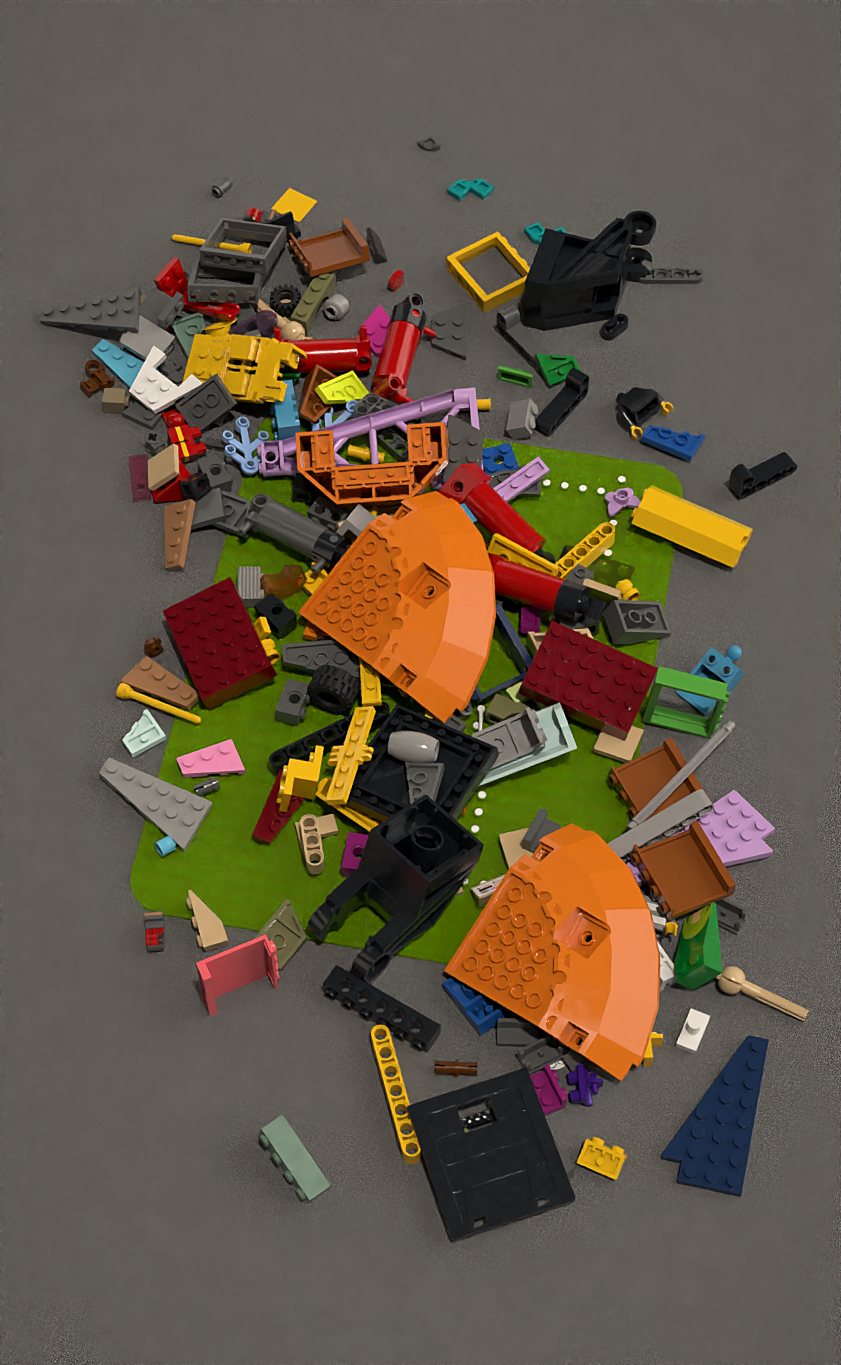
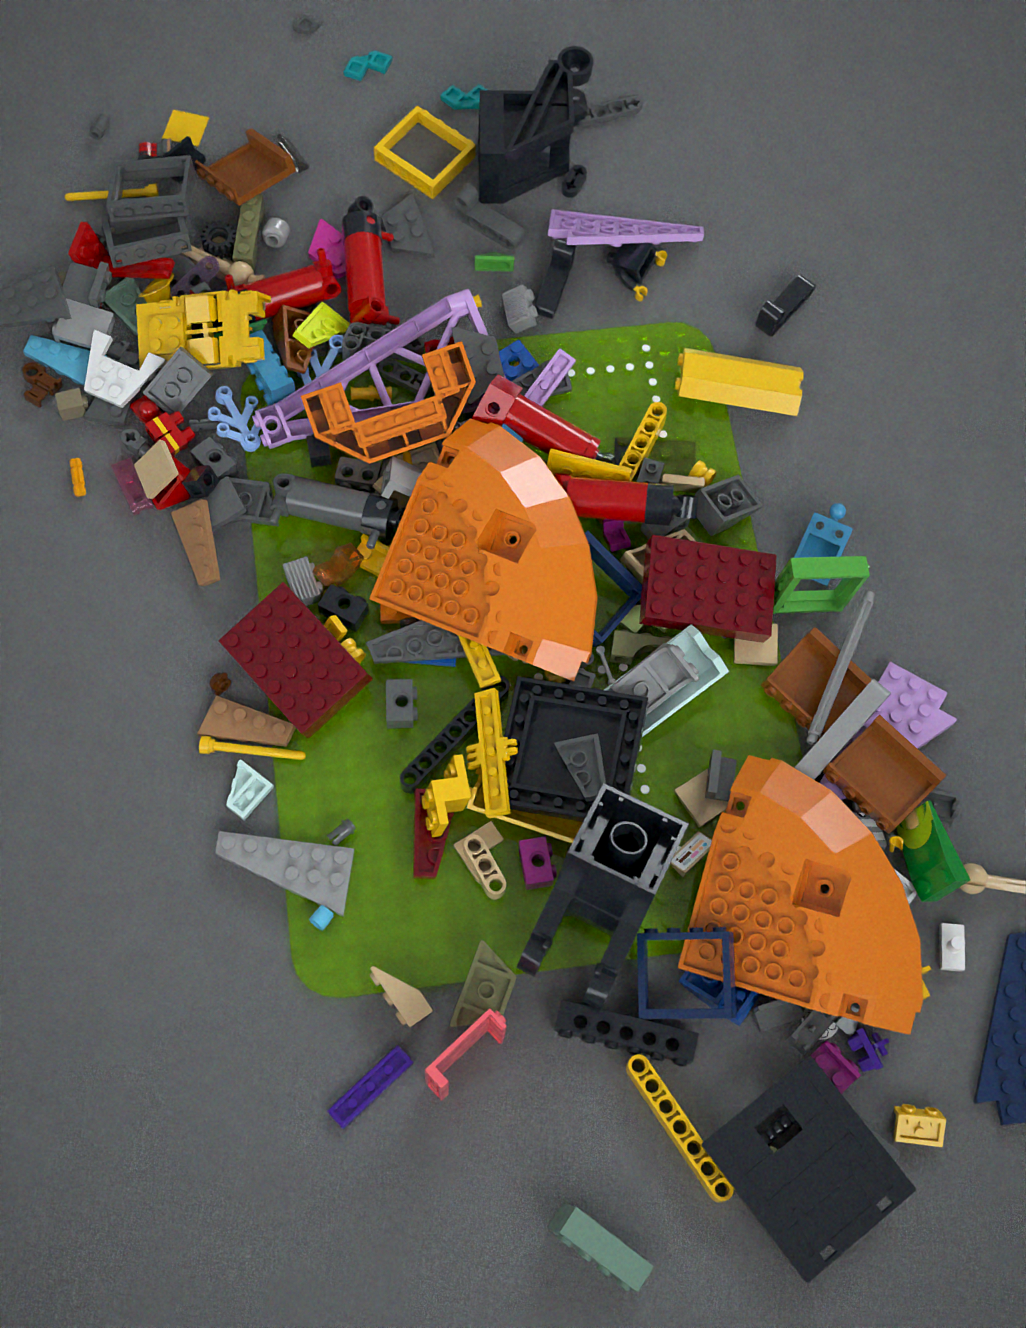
camera: 25 degrees left, 10 degrees up
leg [144,911,165,952] -> none
bright pink wing [176,739,245,778] -> none
black tyre [307,665,361,713] -> none
red tile [388,269,404,291] -> none
light grey piece [388,731,439,763] -> none
reddish brown pin [435,1060,478,1077] -> none
green wing [534,353,580,387] -> none
lavender animal [605,488,641,517] -> none
blue wing [641,425,706,461] -> none
none -> light orange axle [69,458,86,497]
none -> dark purple tile [327,1045,414,1129]
none -> lavender wing [548,209,704,247]
none -> dark blue window [637,927,736,1019]

